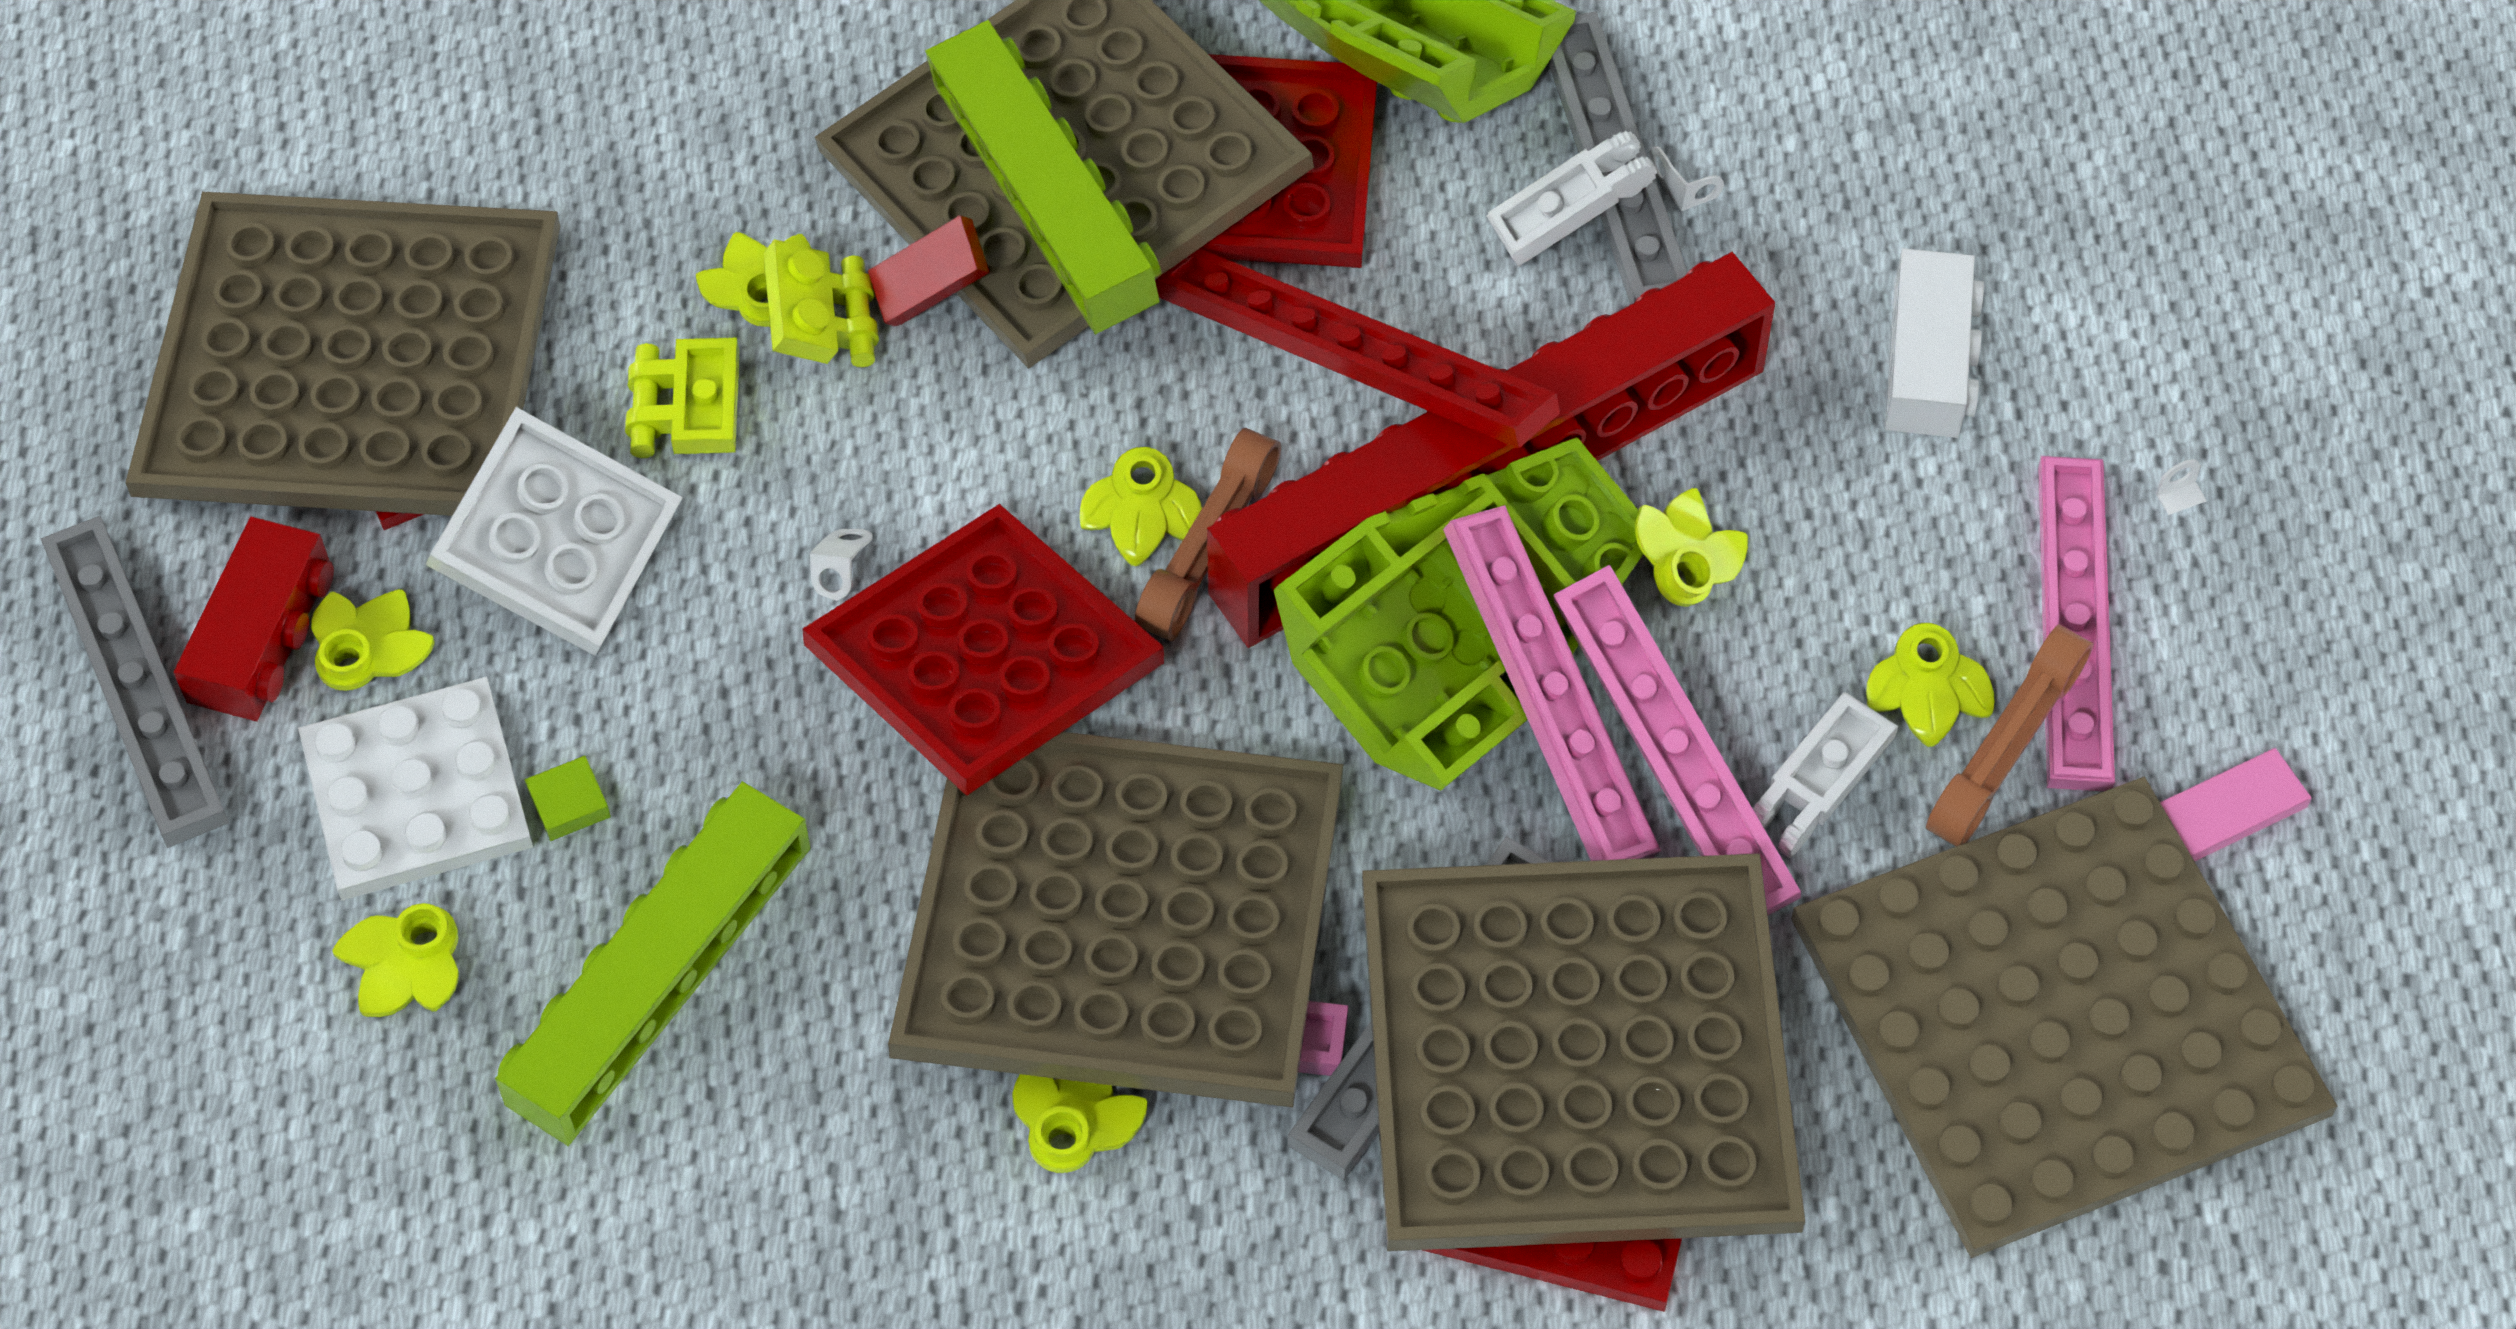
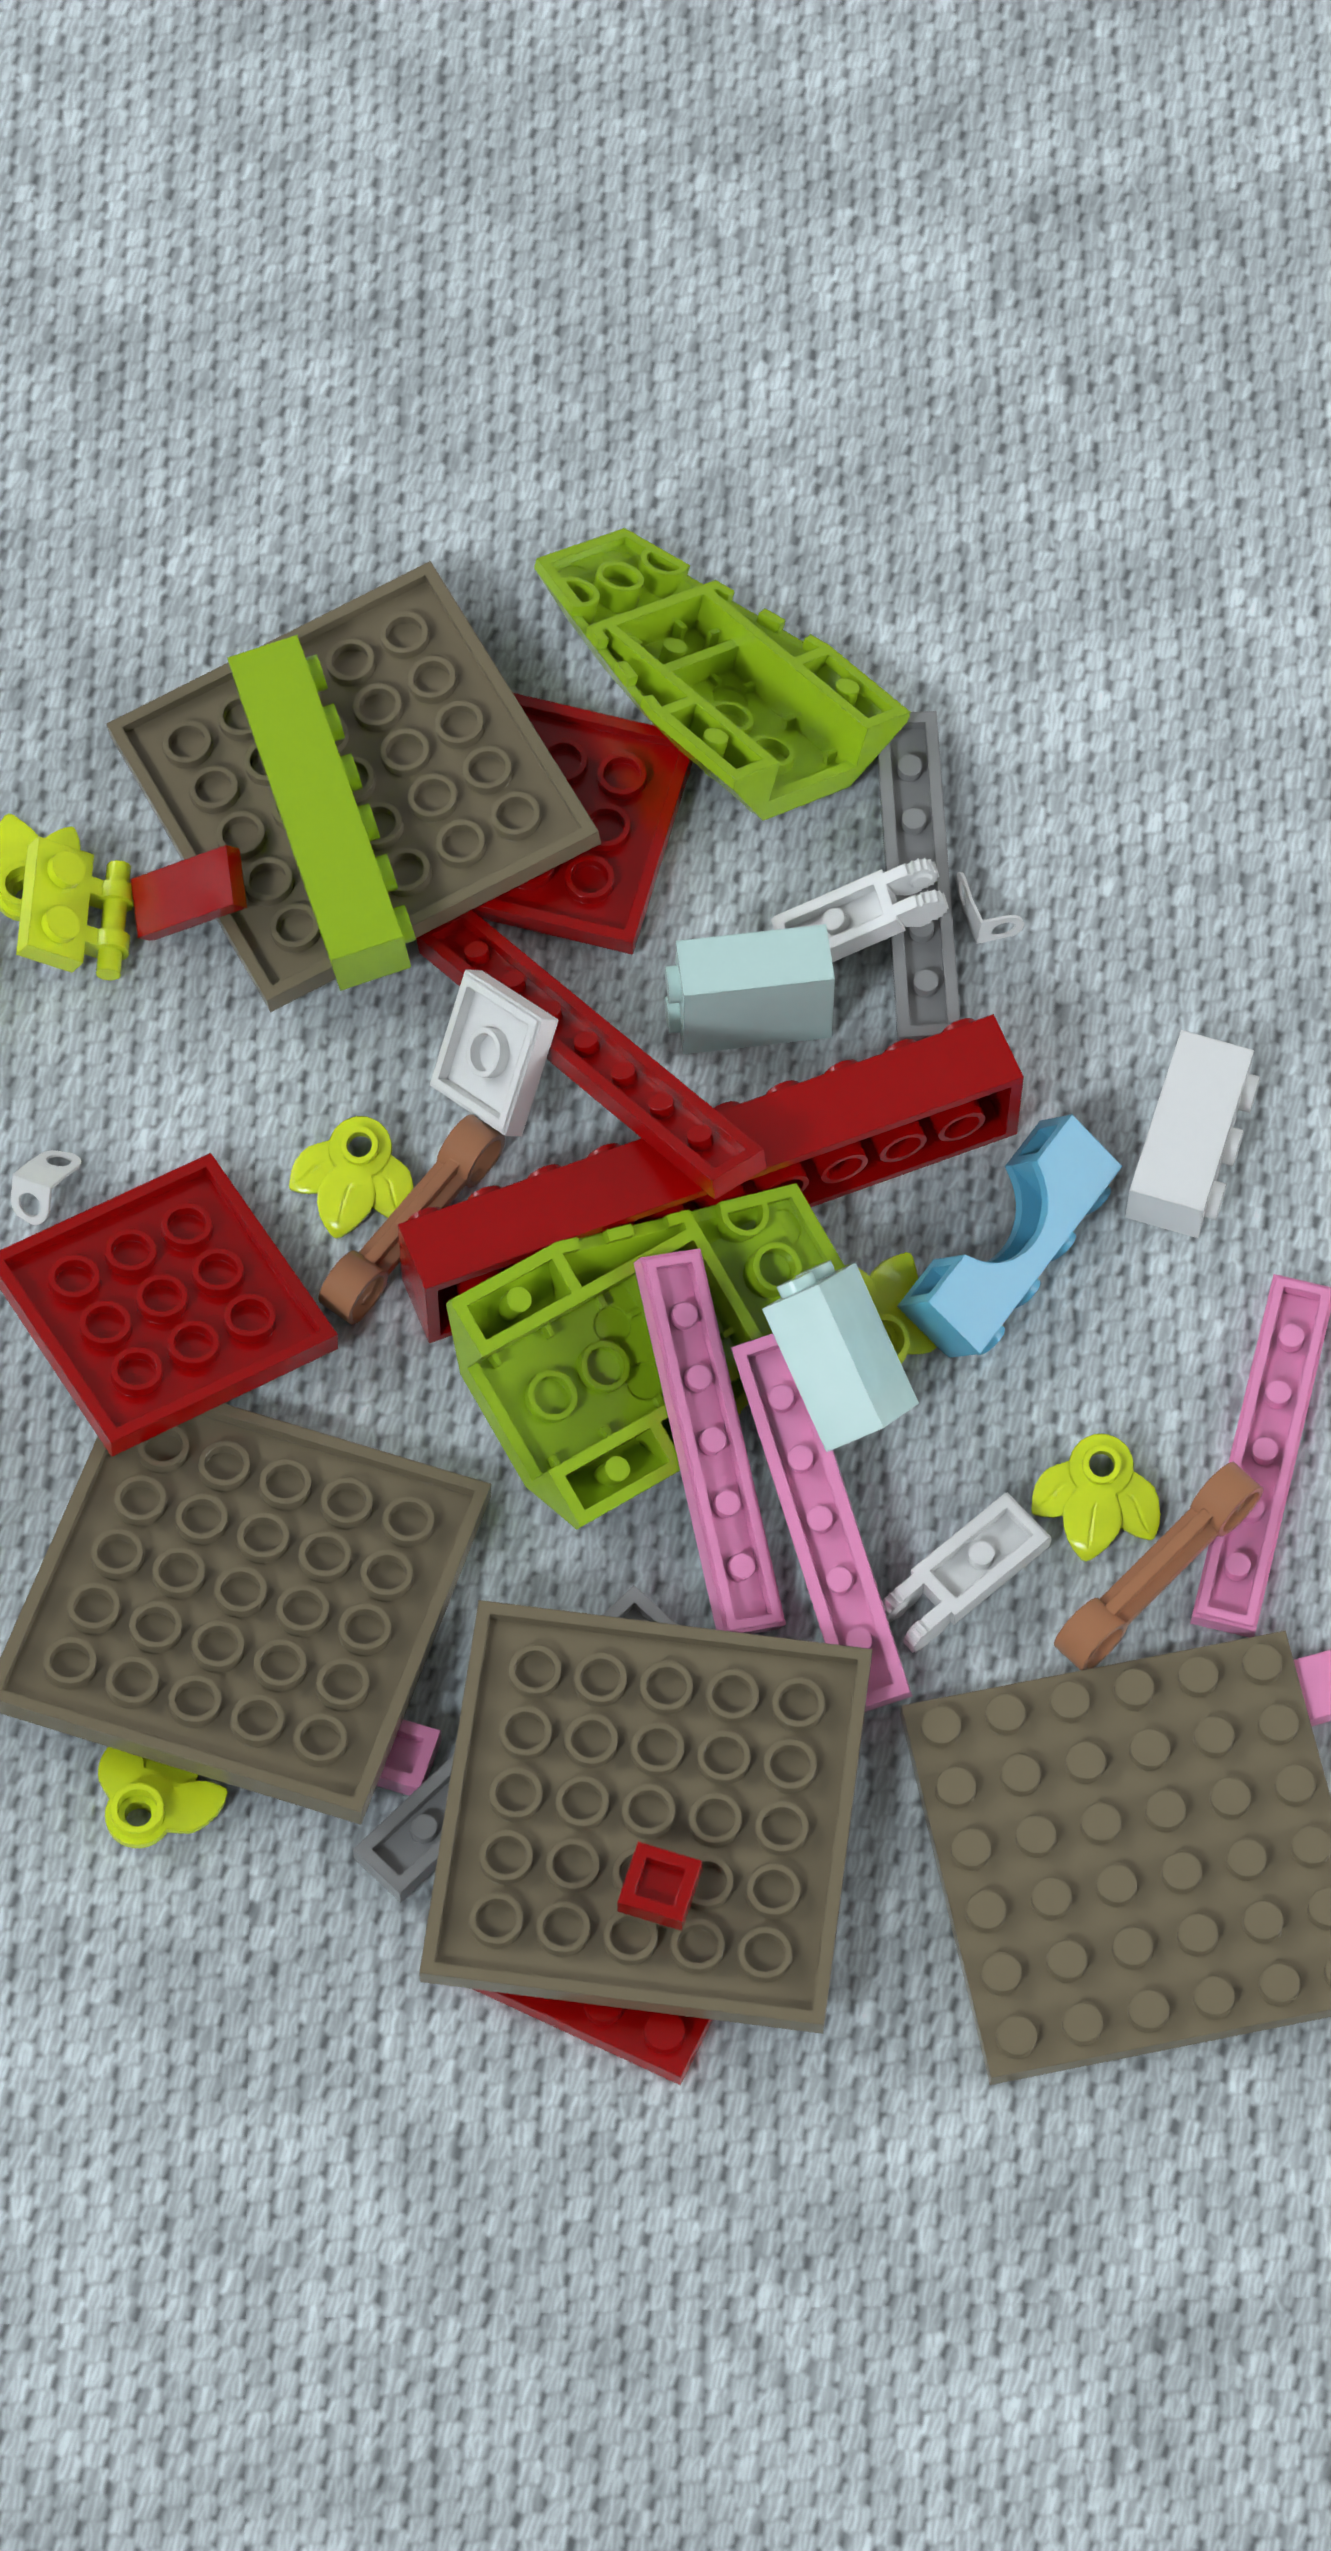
camera: 10 degrees right, 5 degrees up
none -> white tile [430,969,559,1136]
none -> red plate [617,1841,703,1931]
none -> light aqua brick [665,924,835,1054]
none -> light aqua brick [762,1260,919,1452]
none -> medium azure arch [897,1114,1123,1358]

